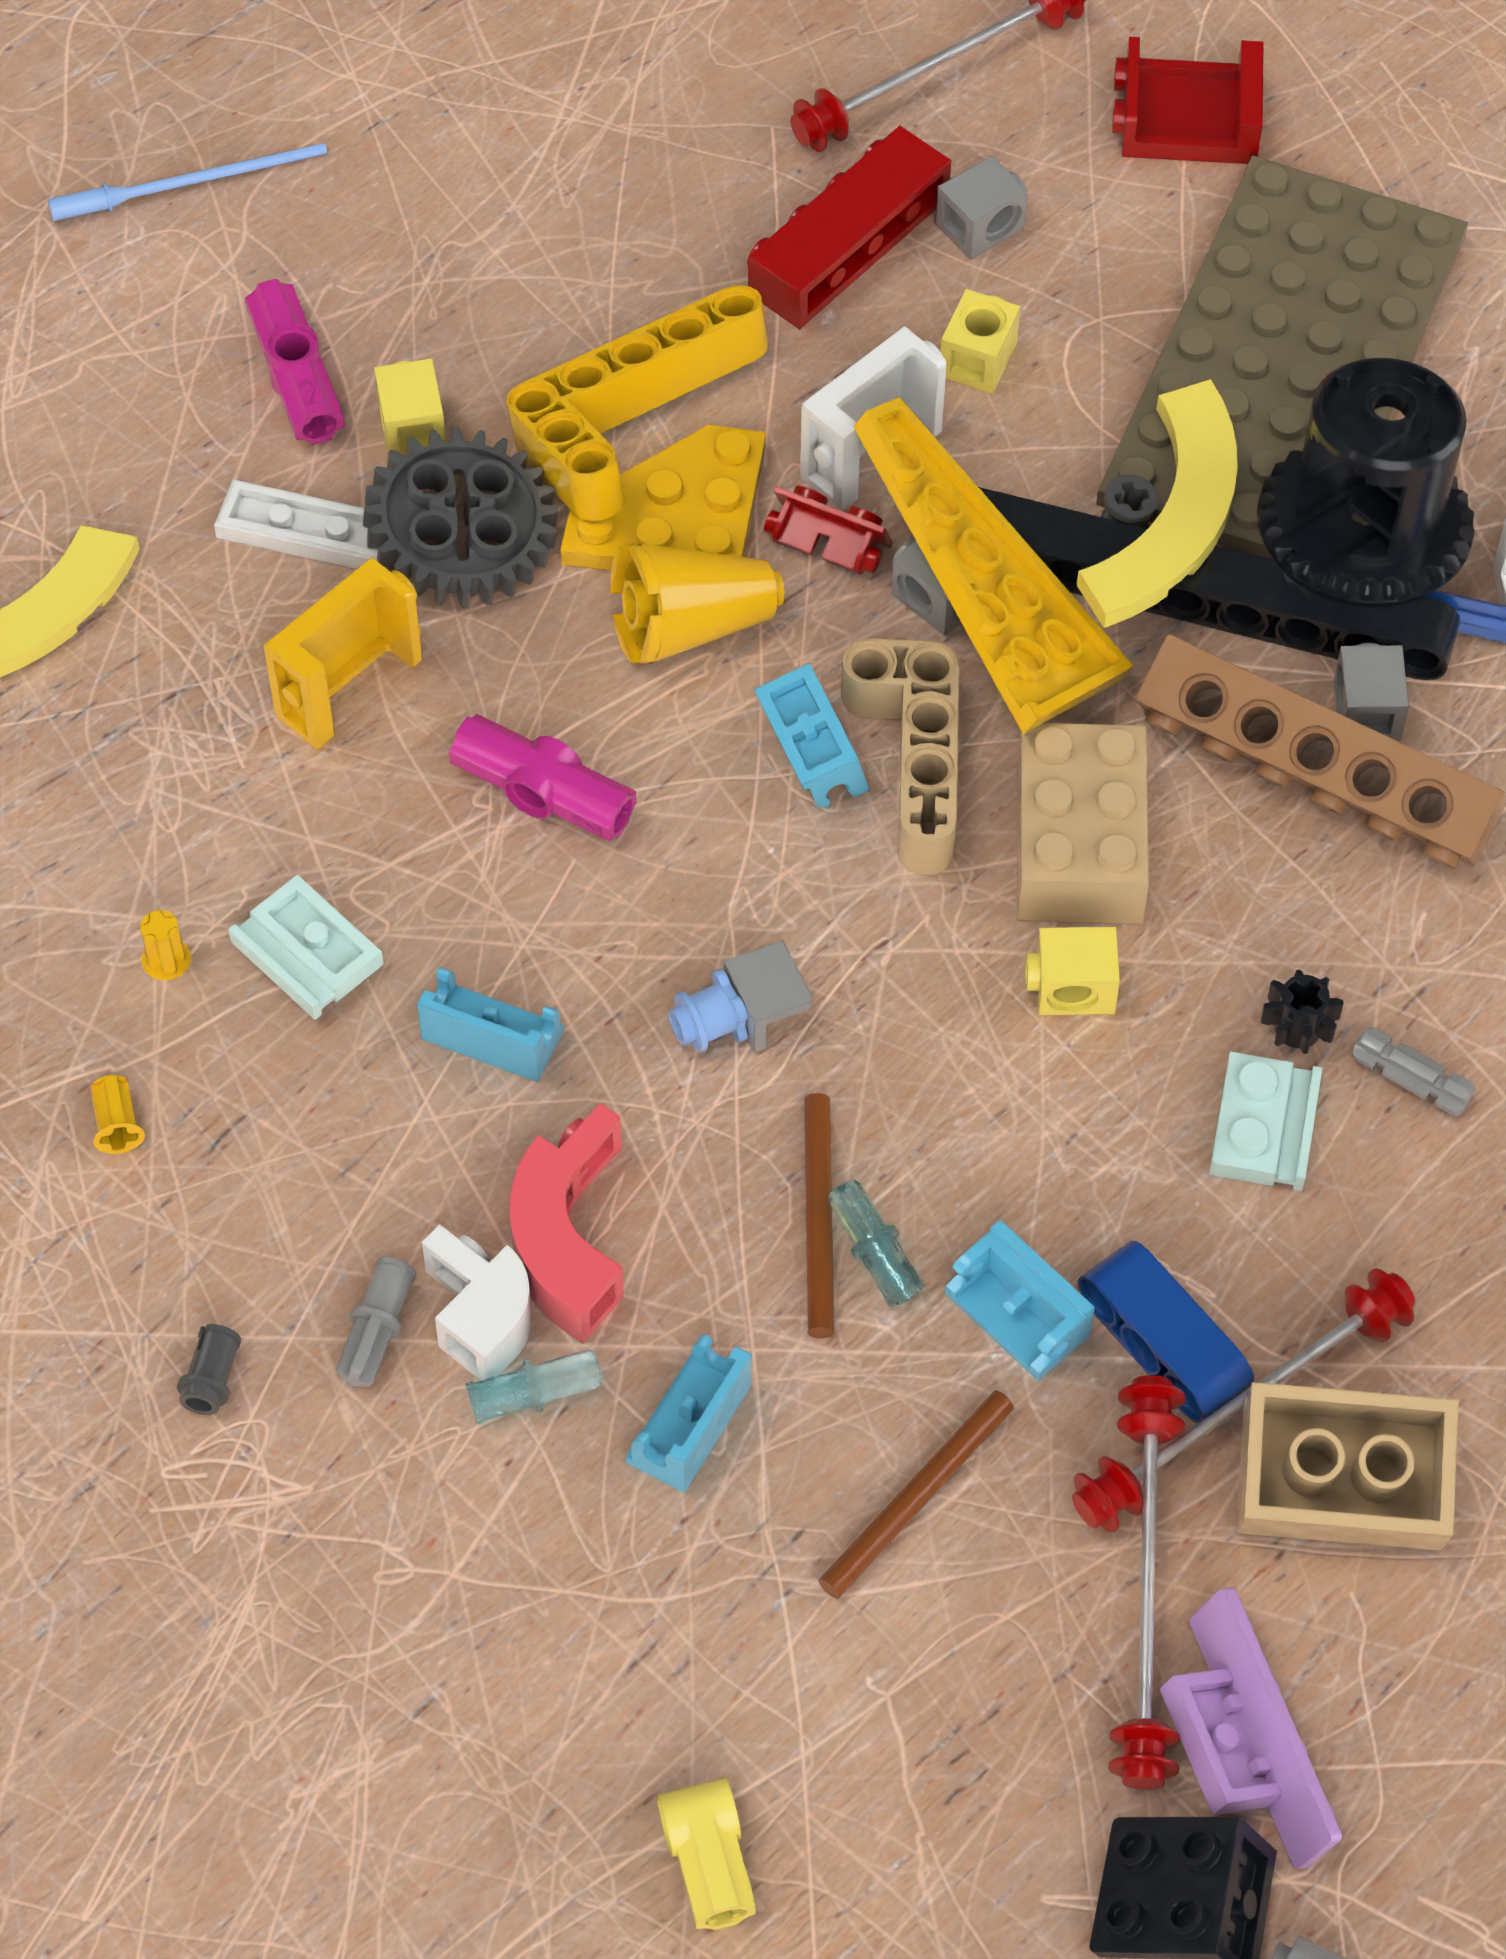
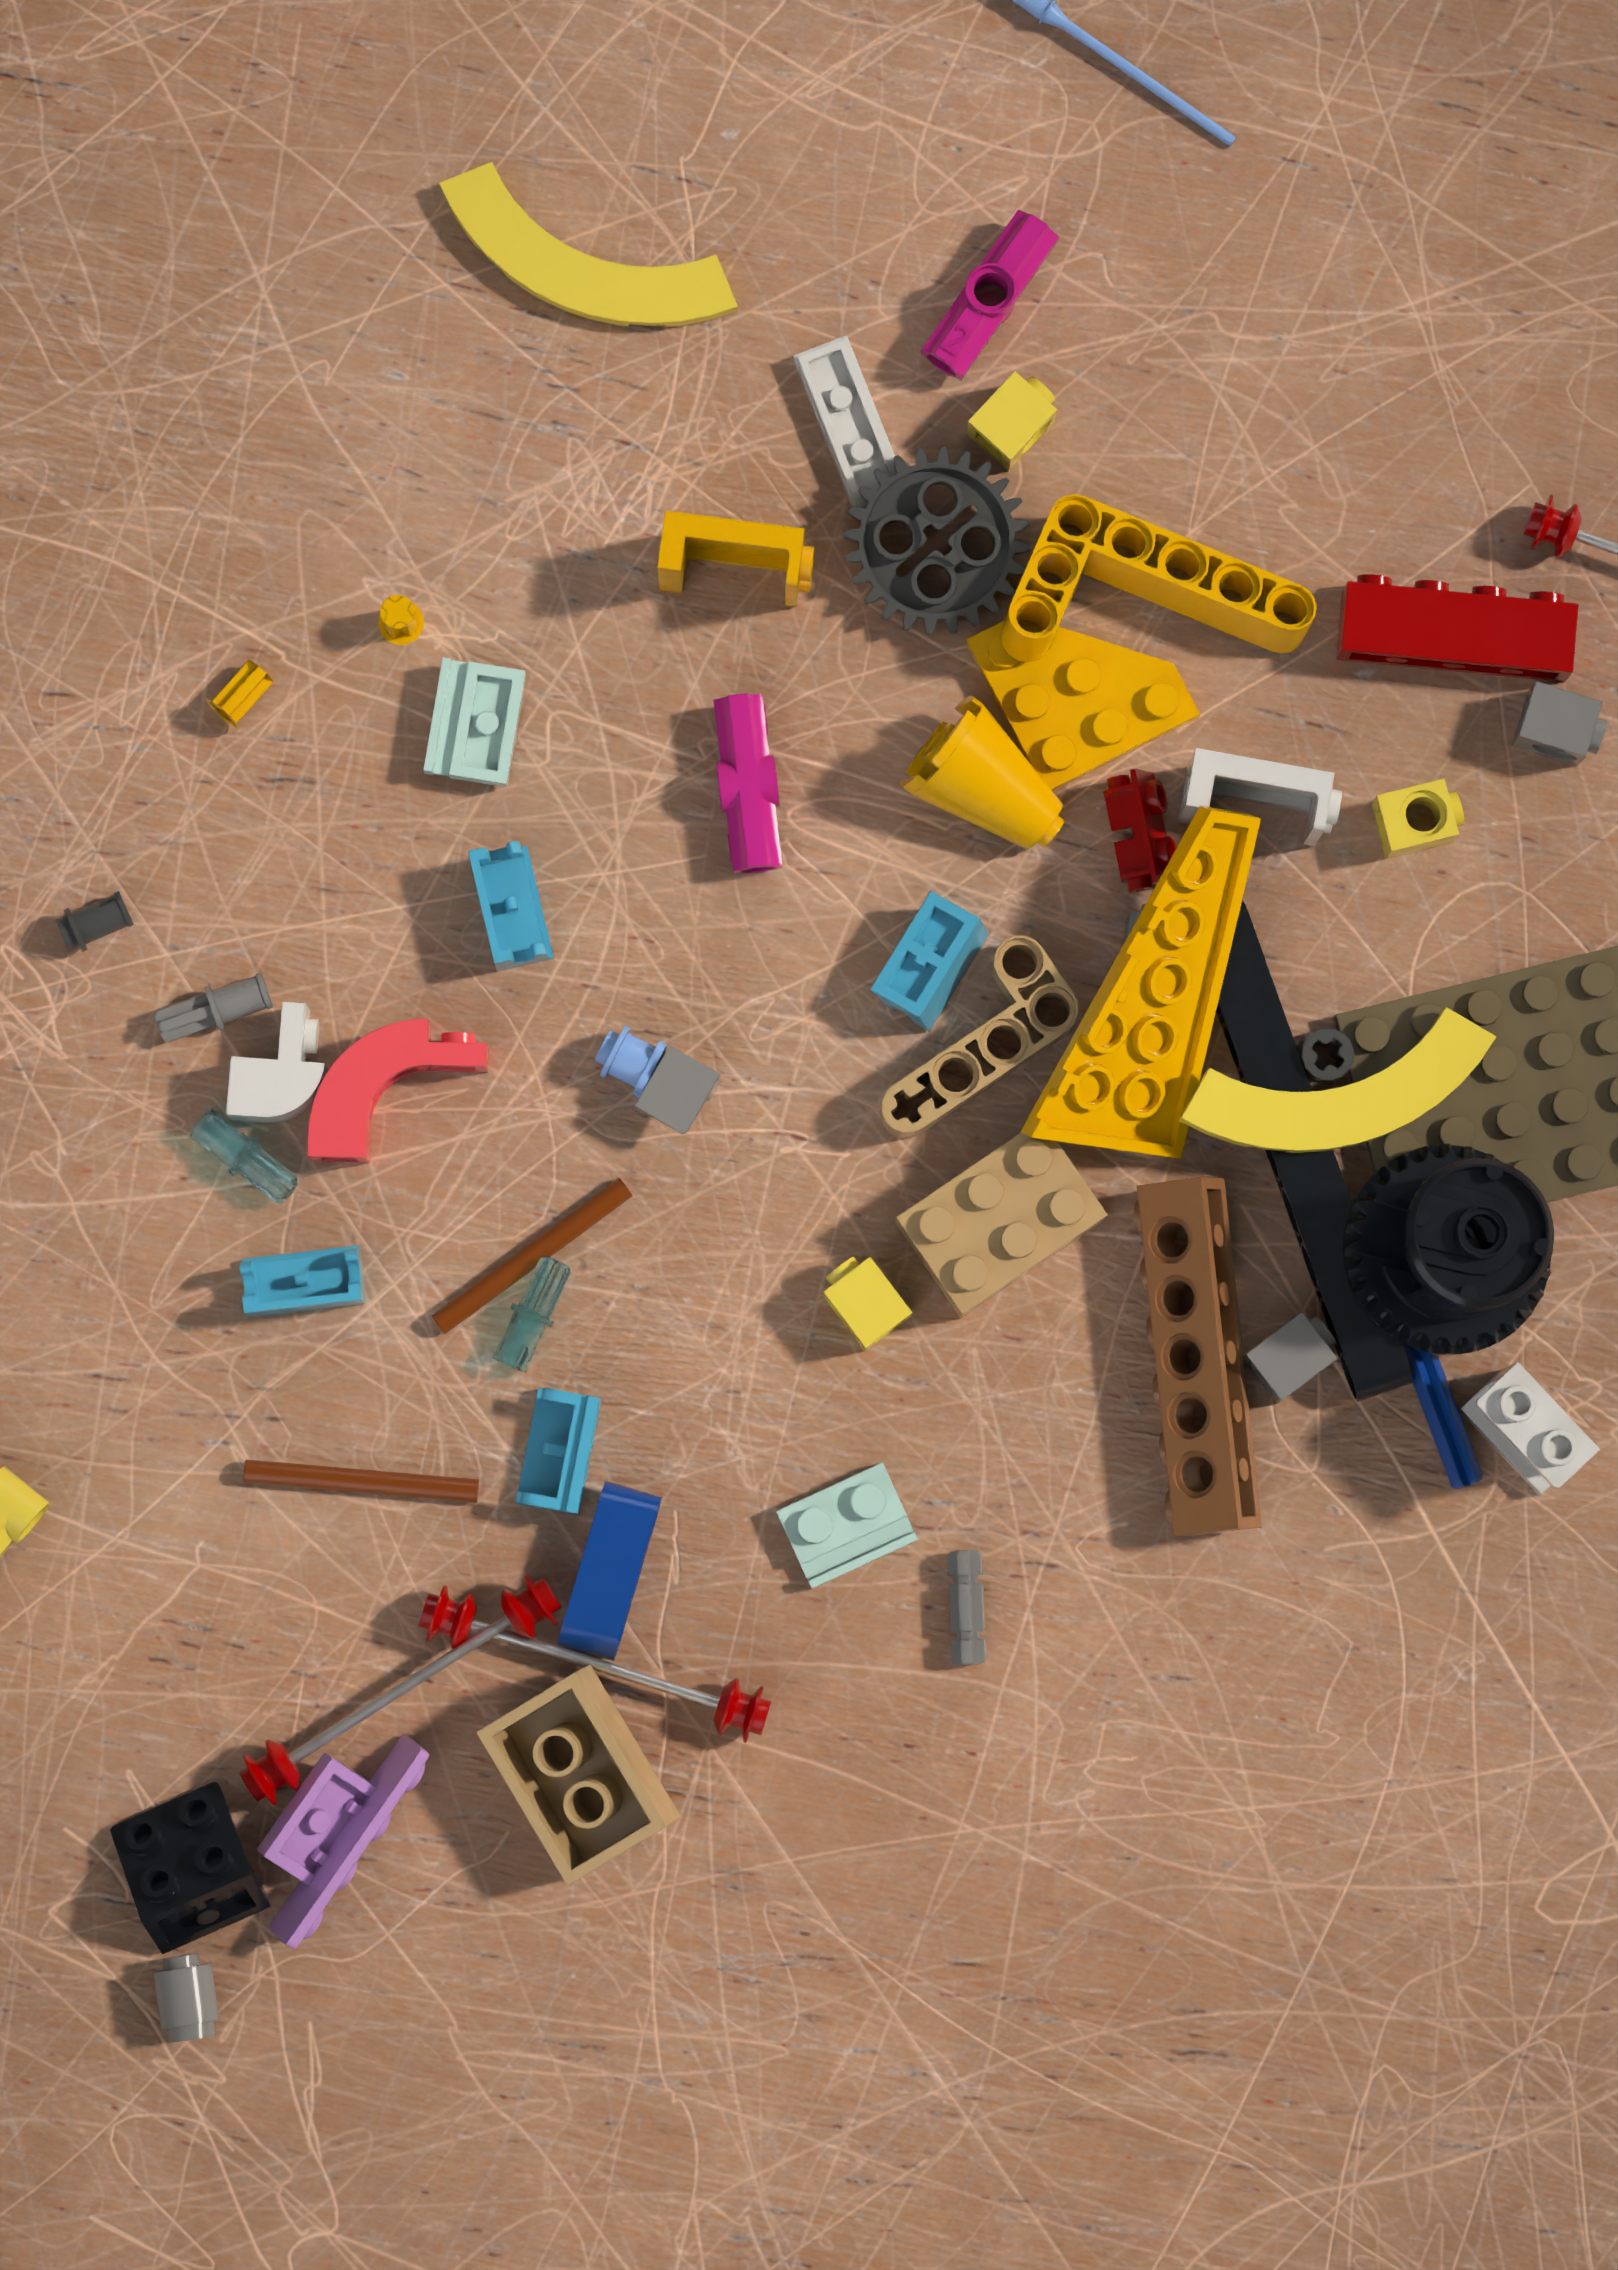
camera: 50 degrees right, 25 degrees up
black gear [1260,970,1344,1054] -> none

